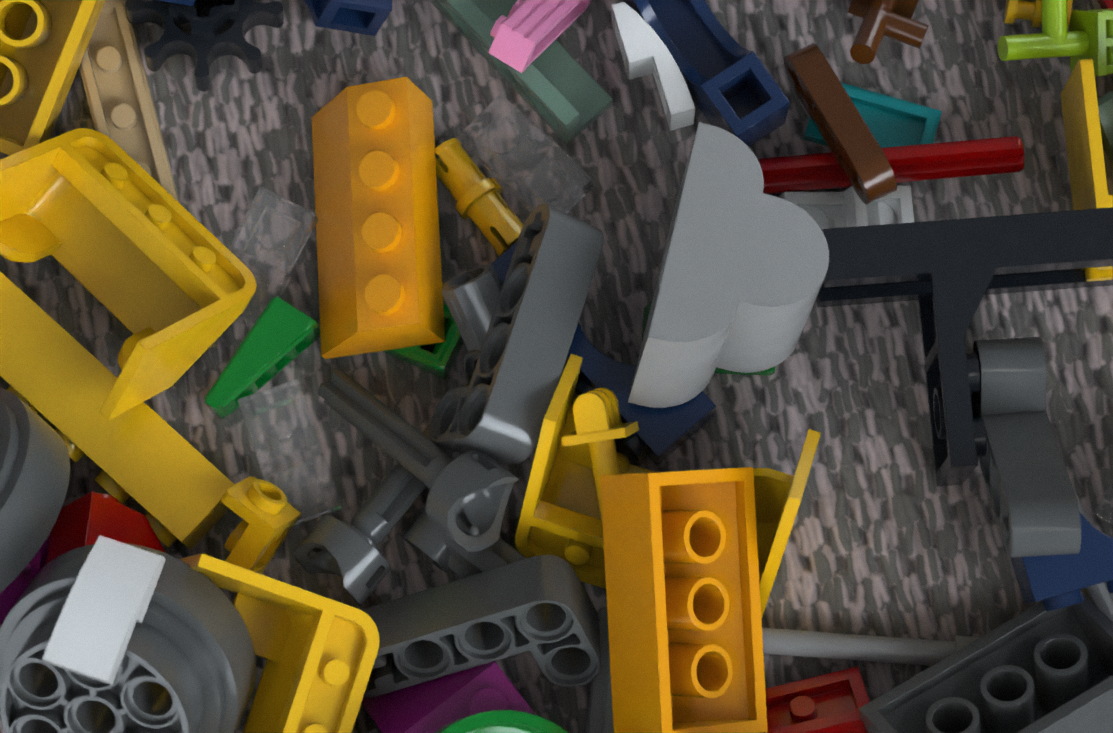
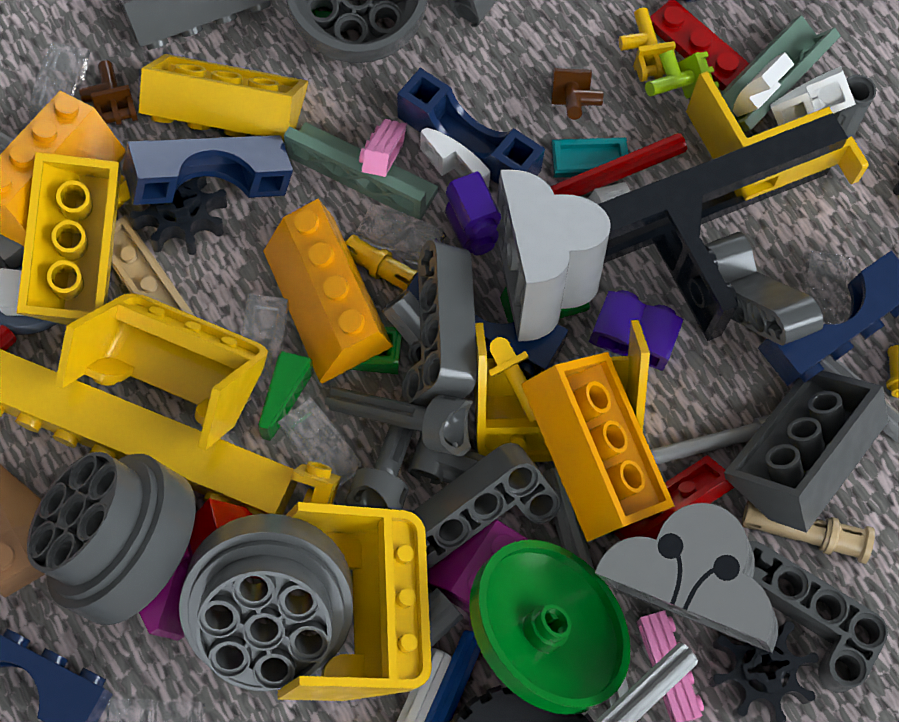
camera: 30 degrees left, 10 degrees down
white slope [42,535,166,685] -> none
reddish brown beam [783,43,897,205] -> none
none -> dark purple brick [445,171,501,256]
none -> dark purple brick [588,290,684,371]

